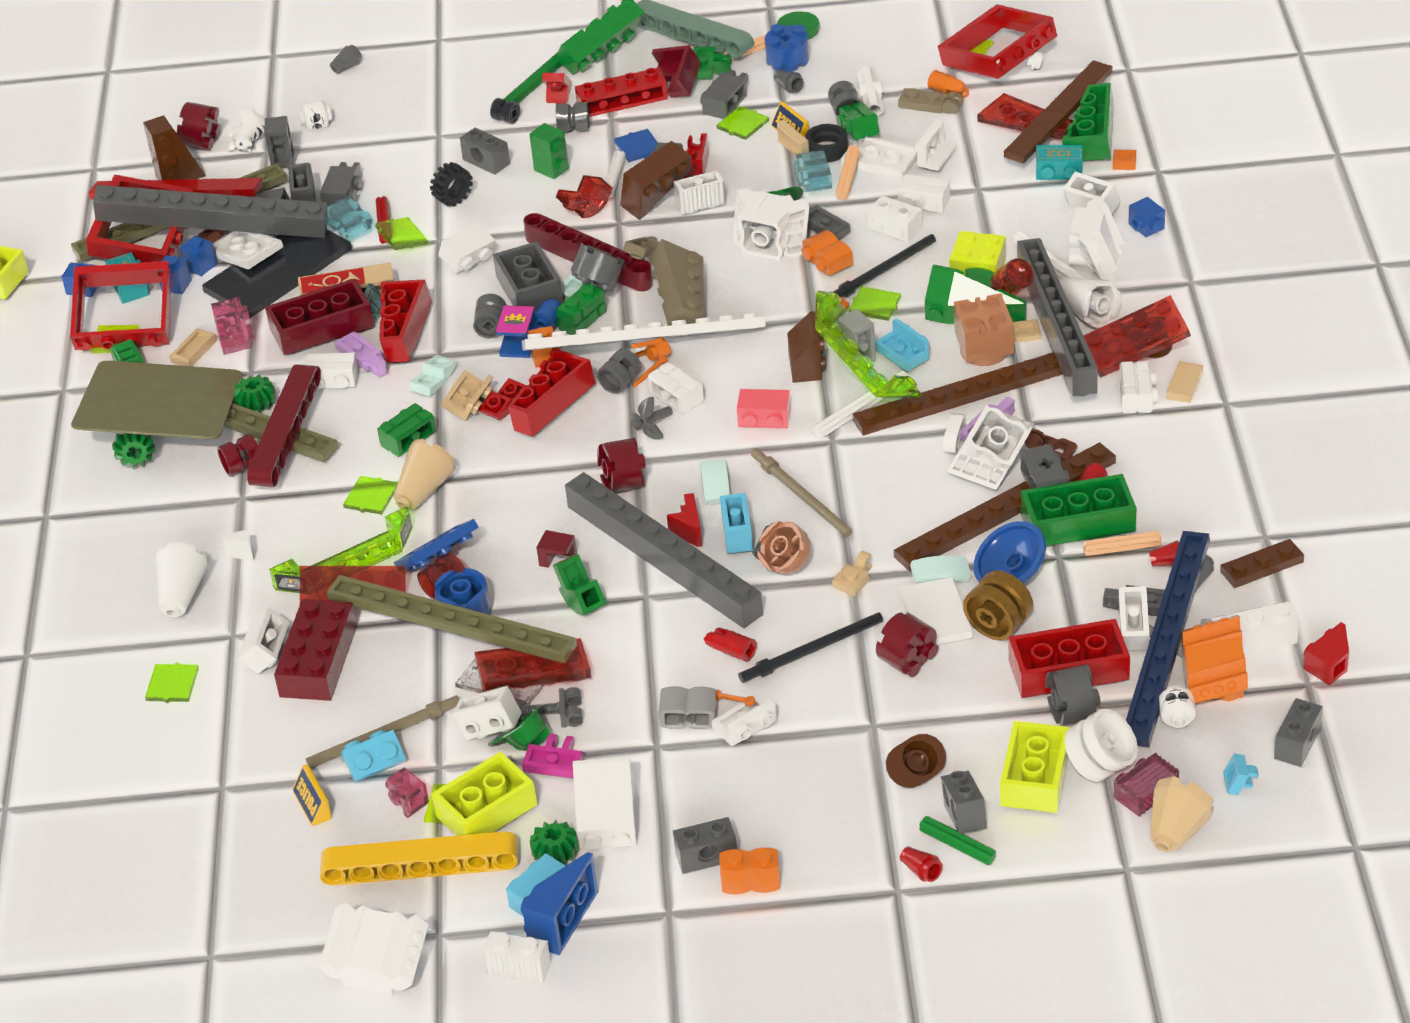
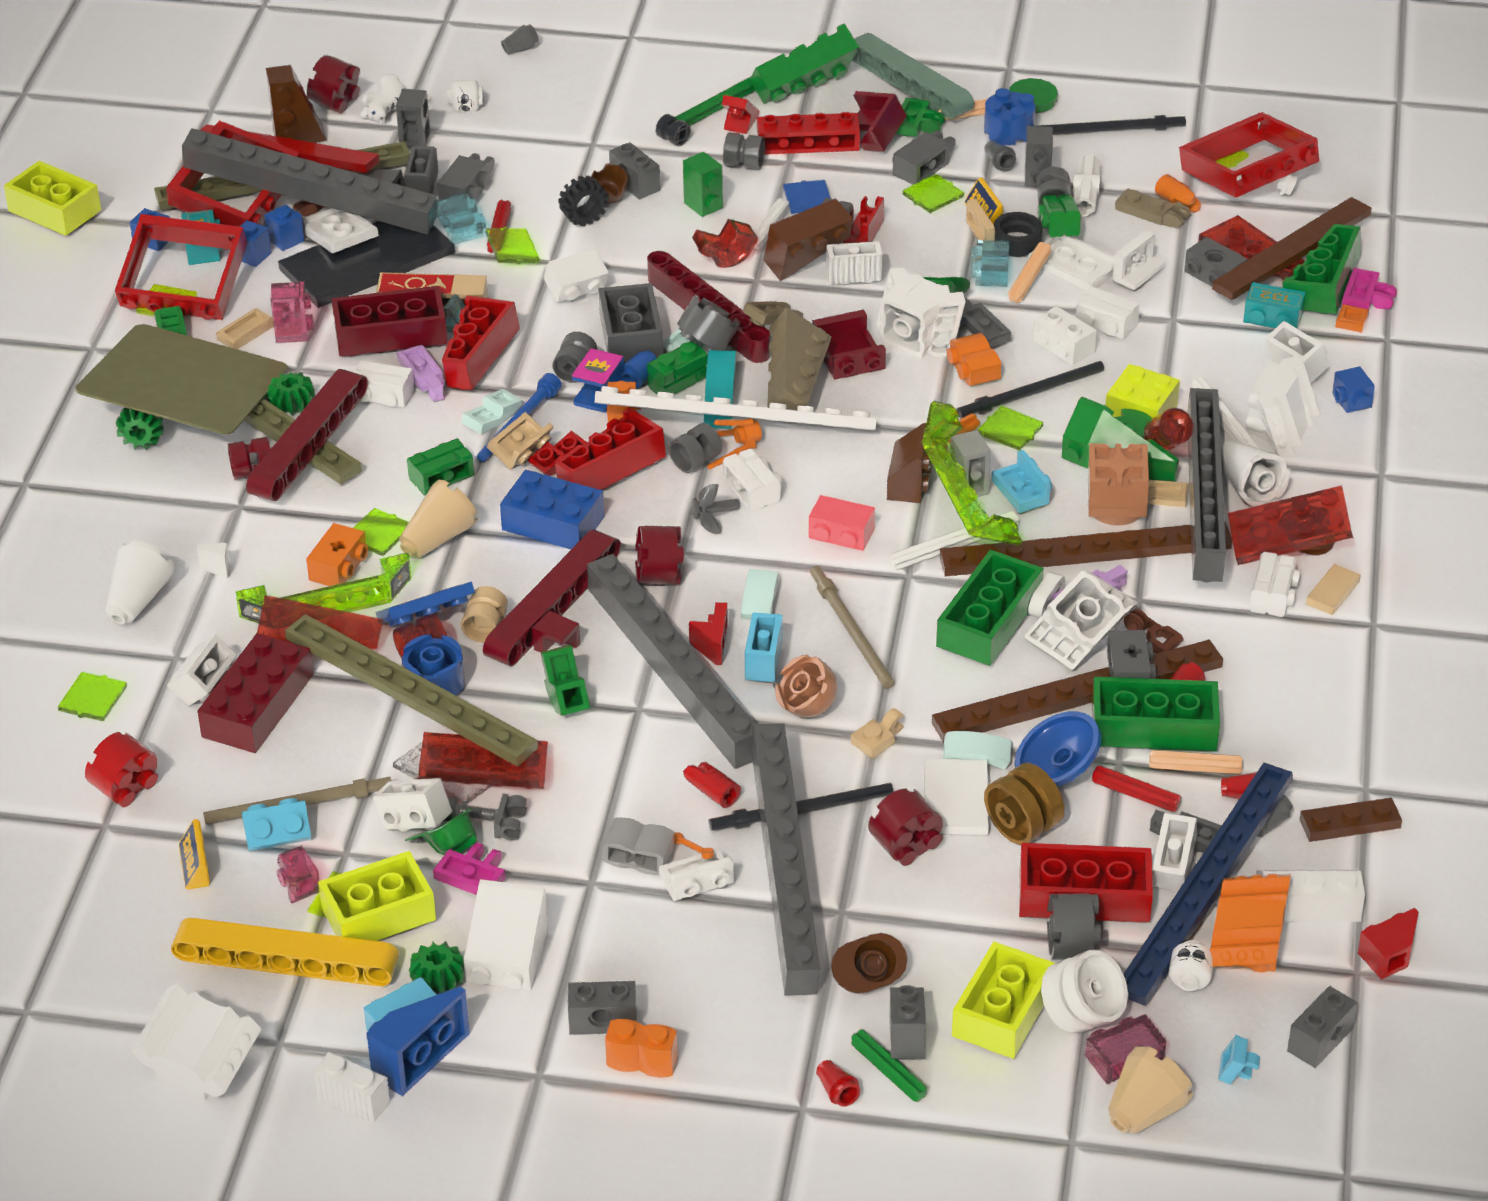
camera: 10 degrees right, 0 degrees up
none -> red brick [85,732,158,807]
none -> orange brick [306,523,368,589]
none -> tan wheel [460,586,508,643]
none -> blue piece [477,373,562,462]
none -> dark red beam [482,529,621,667]
none -> blue brick [500,469,605,549]
none -> reddish brown hair [591,163,629,203]
none -> teal slope [703,350,736,429]
none -> dark grey brick [751,723,820,996]
none -> dark red panel [812,309,886,380]
none -> green brick [936,550,1044,666]
none -> dark grey brick [1025,126,1053,187]
none -> black bar [1036,115,1186,135]
none -> red axle [1092,765,1182,812]
none -> dark grey brick [1184,237,1248,286]
none -> dark pink hinge [1342,268,1397,310]

